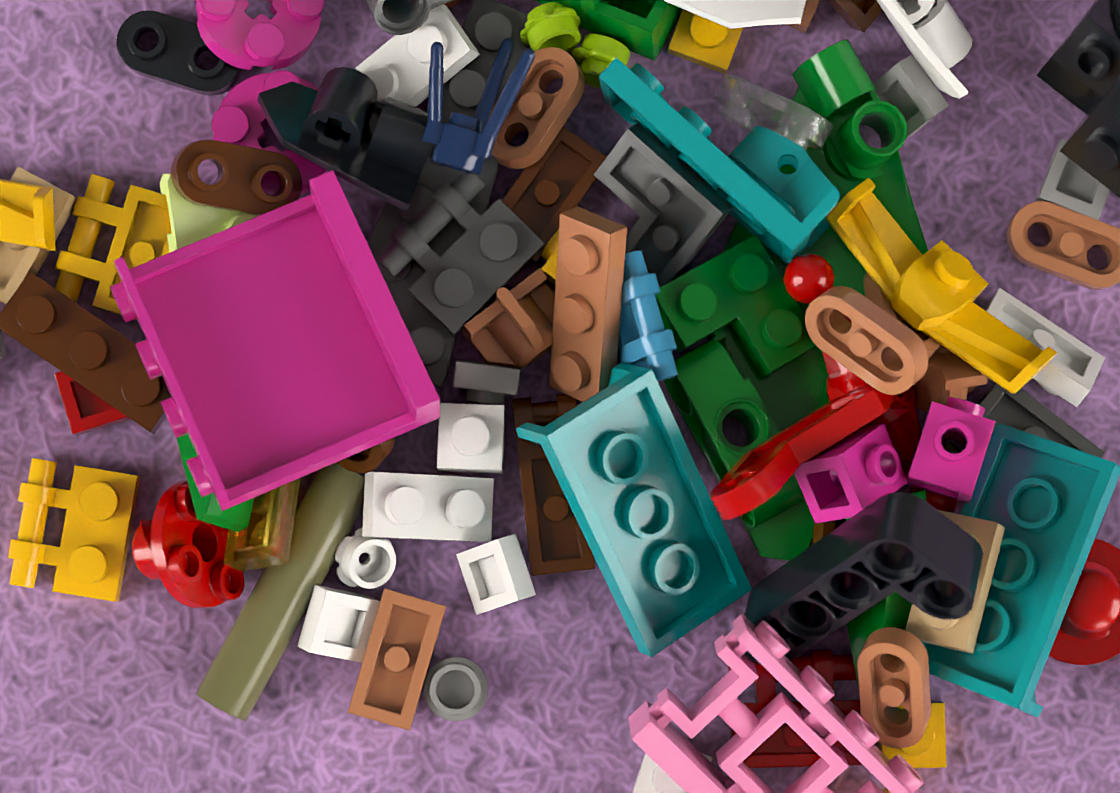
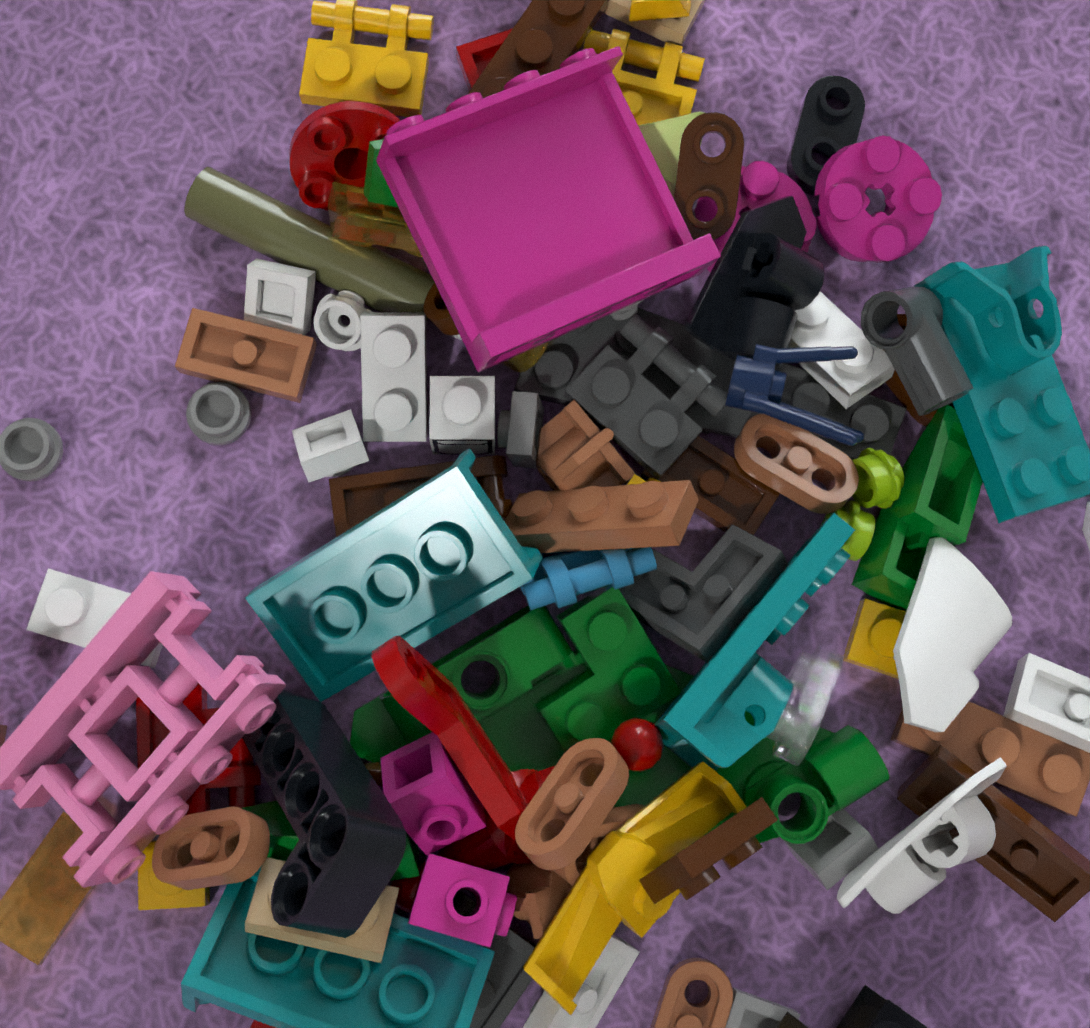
camera: 80 degrees right, 5 degrees down
none -> reddish brown plate [639,797,778,904]

